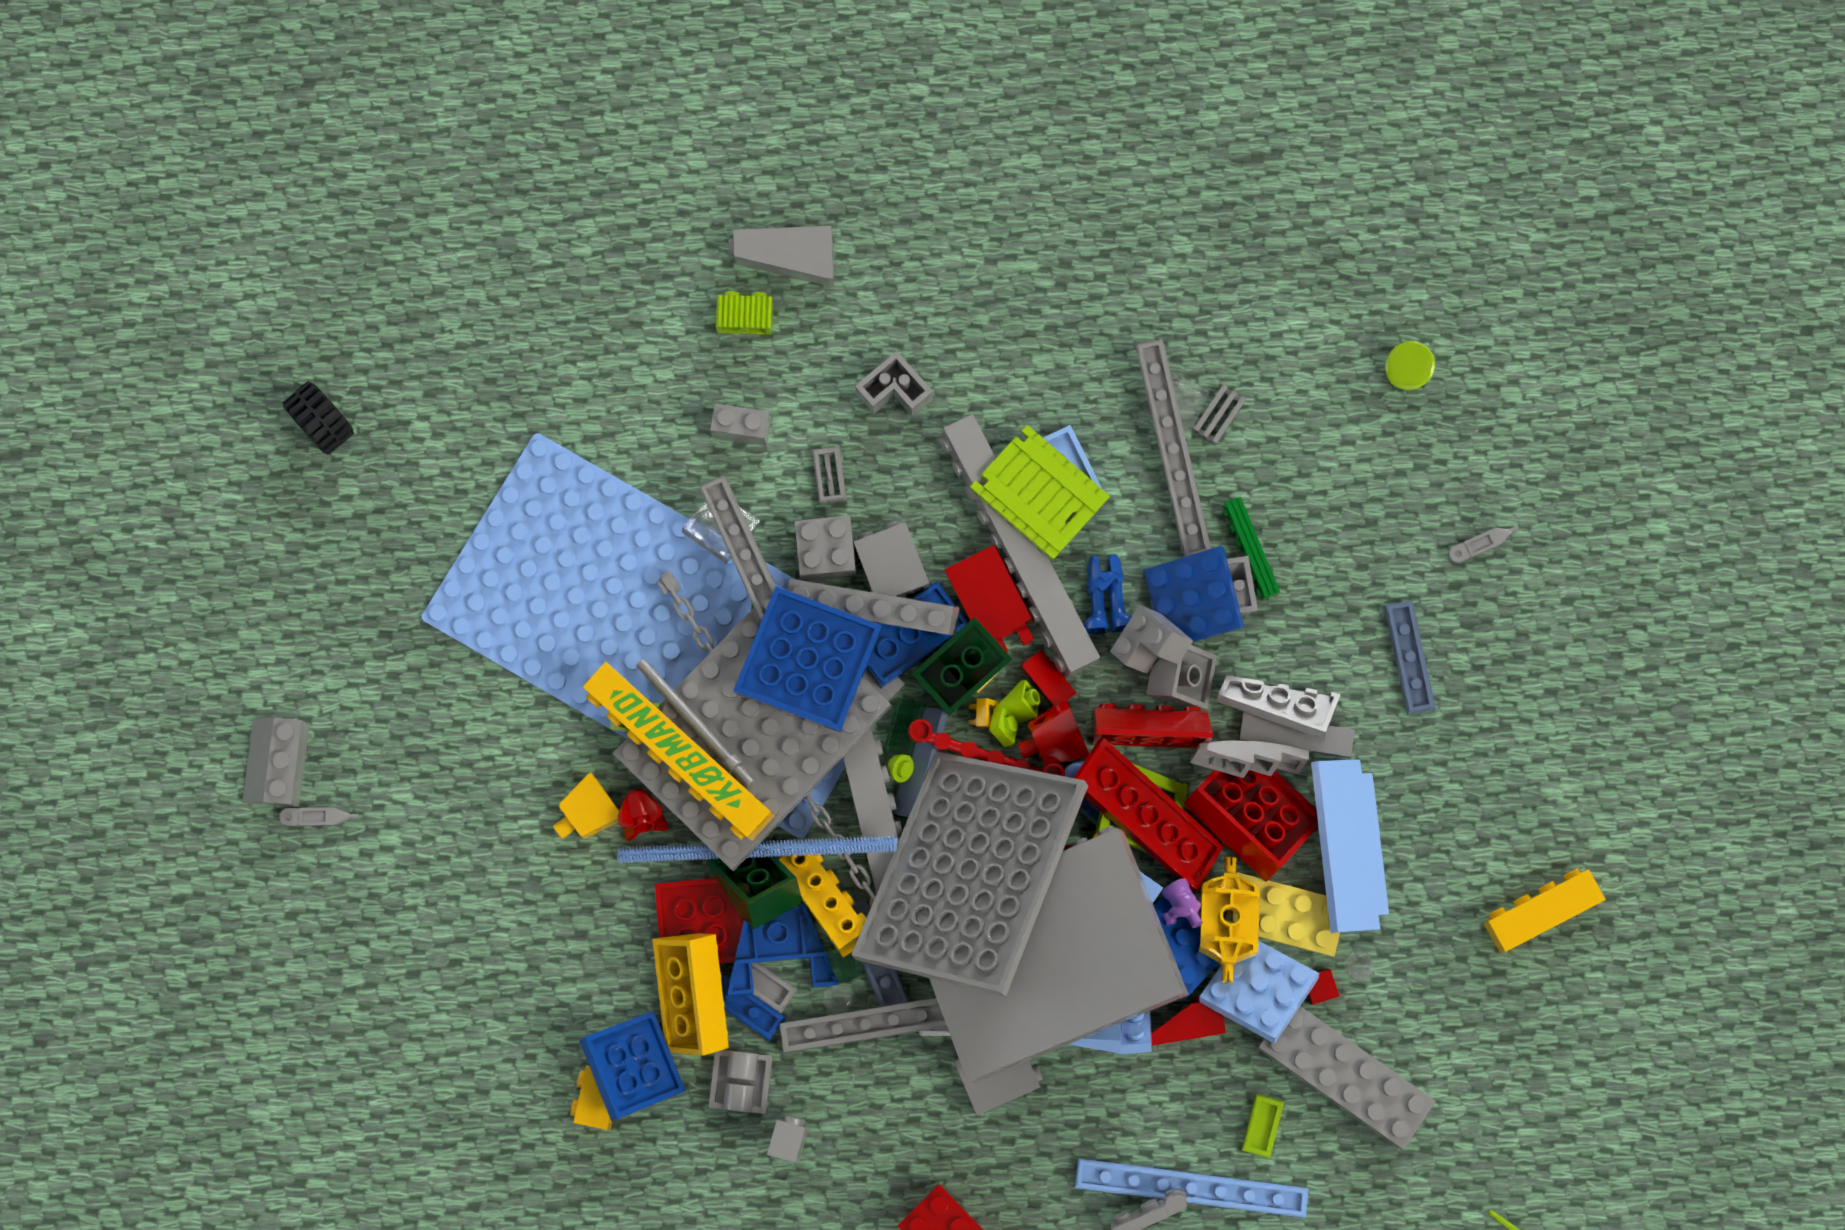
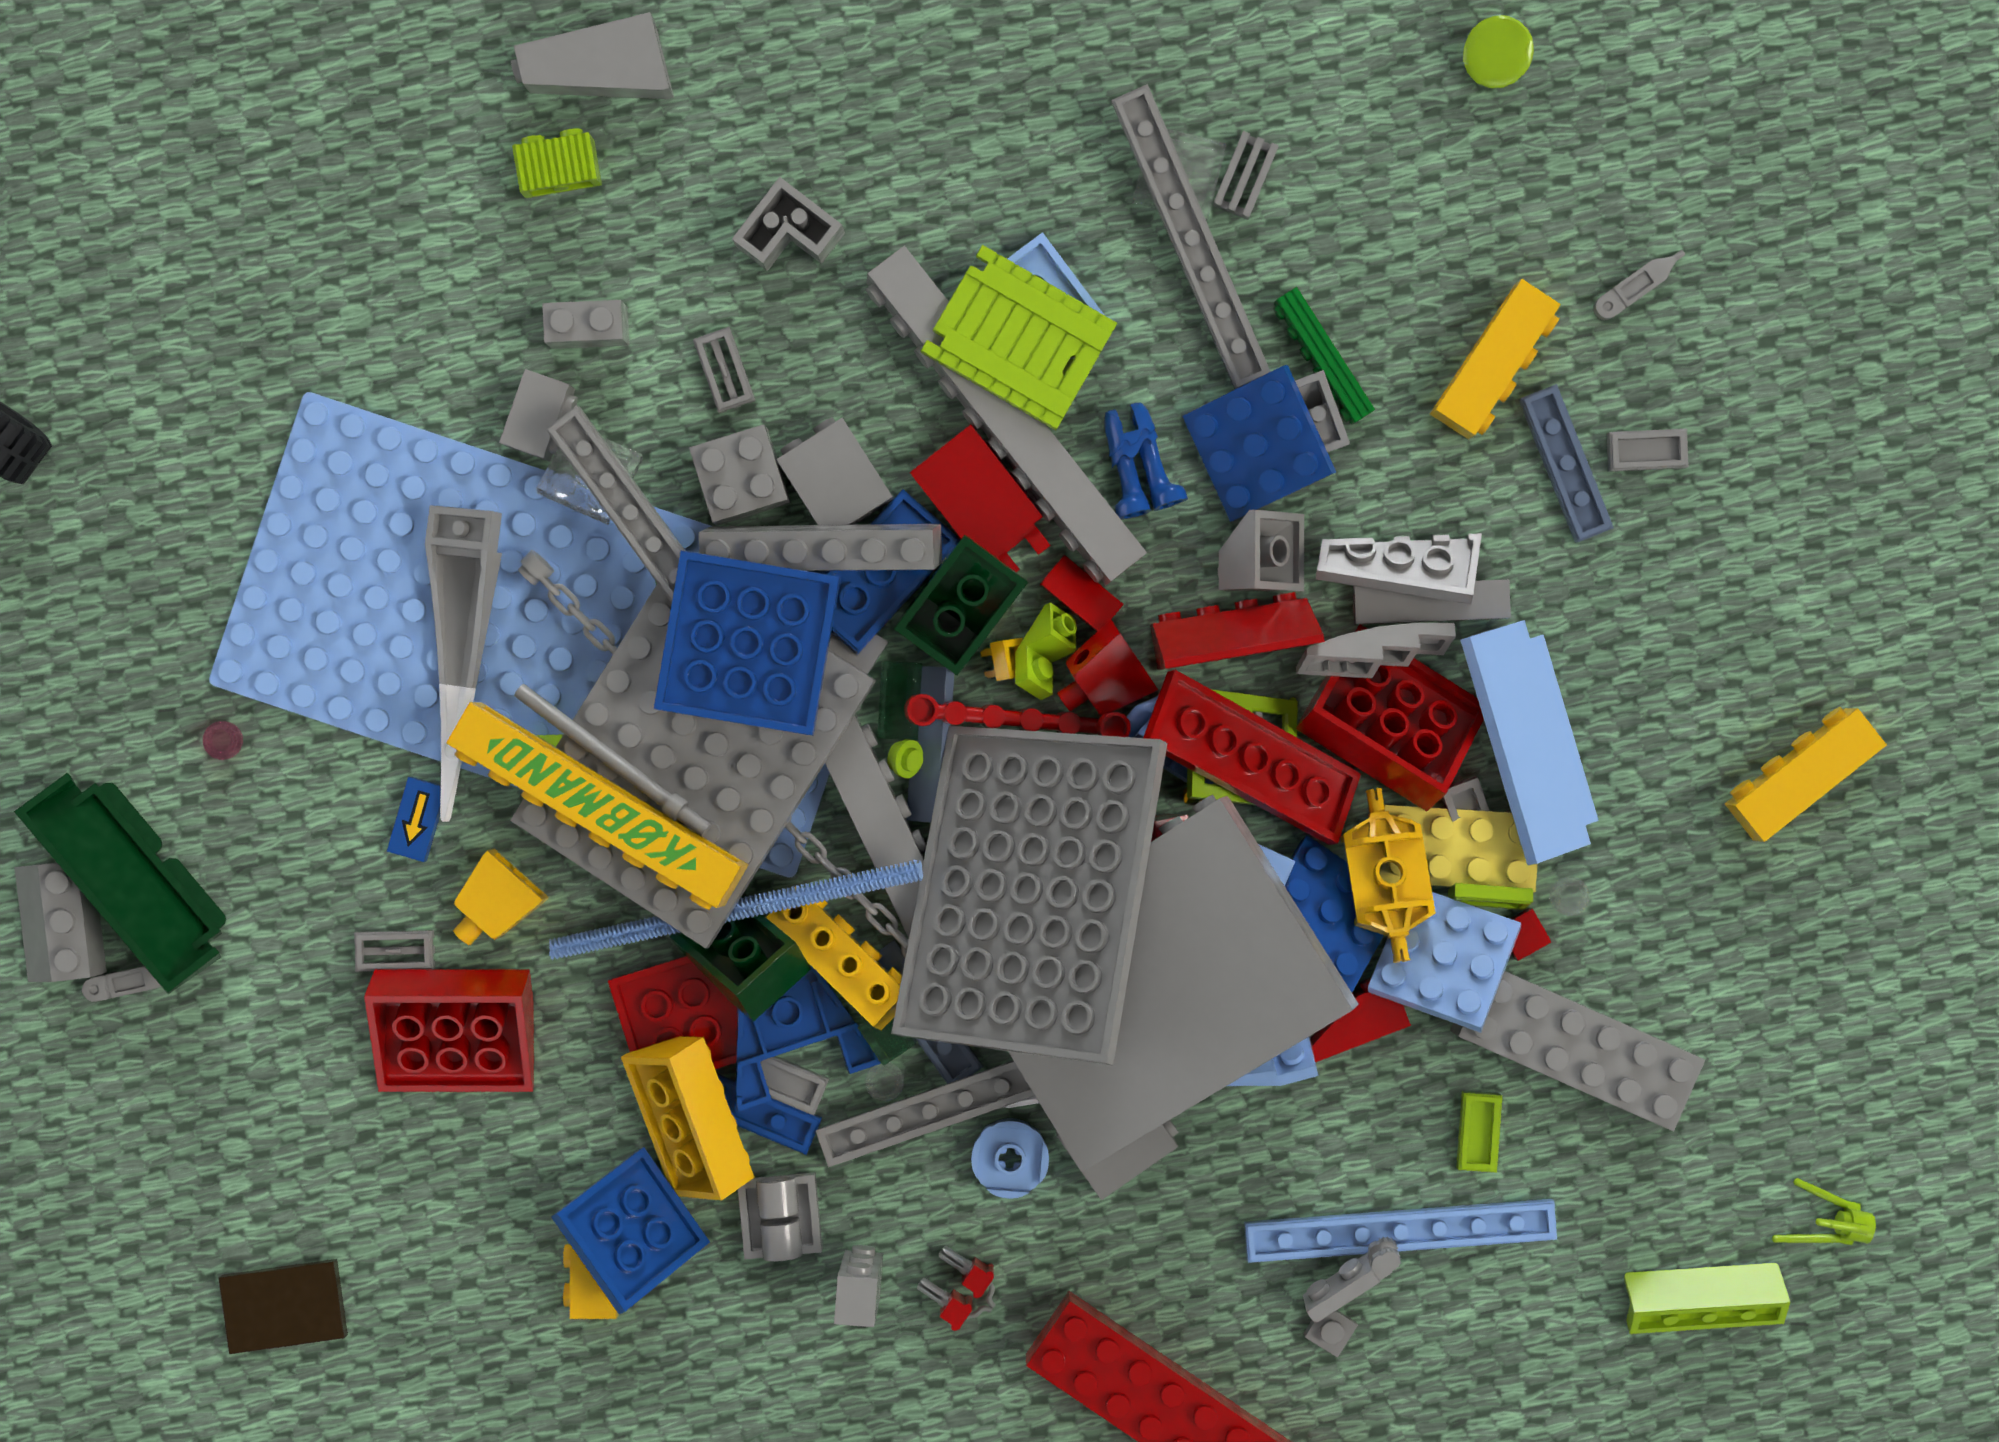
camera: 10 degrees left, 10 degrees up
red brick [617,789,668,841] -> none
light grey brick [1110,605,1193,674] -> none
medium lavender piece [1162,878,1203,928] -> none
none -> dark green slope [14,773,226,994]
none -> clear pink plate [203,721,243,760]
none -> dark brown tile [219,1259,348,1354]
none -> light grey tile [354,930,435,972]
none -> red slope [364,969,534,1092]
none -> blue tile [387,777,441,862]
none -> light grey plate [425,505,502,822]
none -> light grey brick [499,369,578,462]
none -> piece [917,1246,996,1331]
none -> light blue plate [971,1118,1049,1199]
none -> yellow brick [1430,279,1561,439]
none -> light grey plate [1442,776,1489,822]
none -> lime tile [1448,883,1533,910]
none -> light grey tile [1607,429,1689,472]

